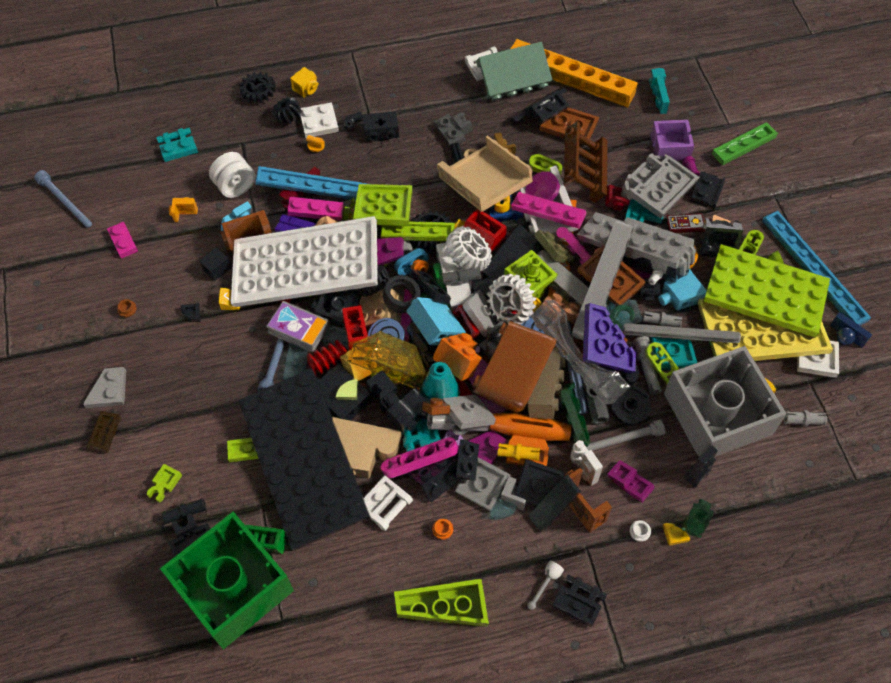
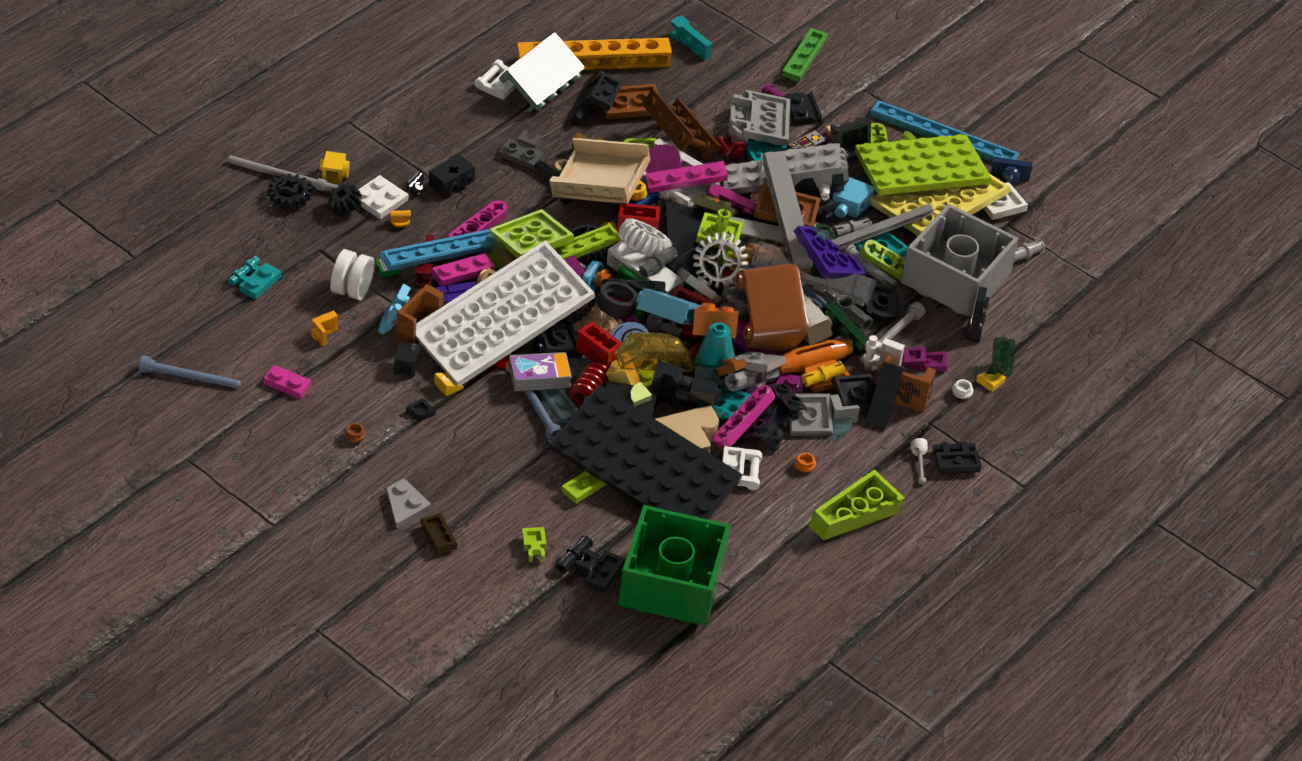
camera: 40 degrees left, 15 degrees down
medium lavender piece [651,120,694,161] -> none
none -> light grey bar [228,155,339,192]
none -> dark pink beam [449,201,507,237]

